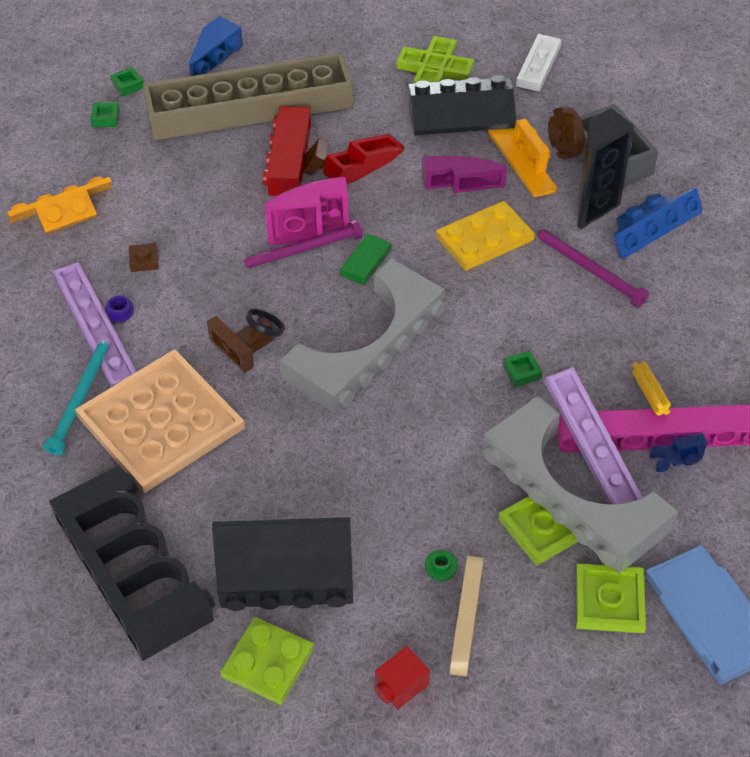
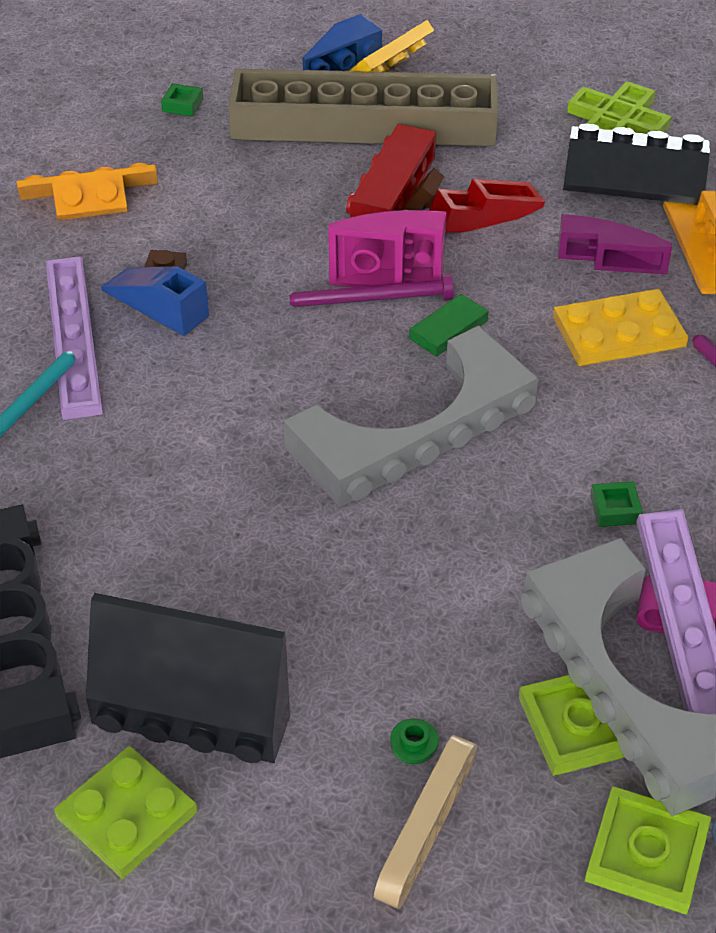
camera: 15 degrees right, 5 degrees down
light nougat plate [75,349,245,494] -> none
dark purple plate [105,295,134,322] -> none
green plate [110,67,144,97] -> none
reddish brown piece [207,309,285,373] -> none
red brick [374,646,430,710] -> none
none -> blue slope [101,267,209,336]
none -> yellow plate [349,20,434,72]

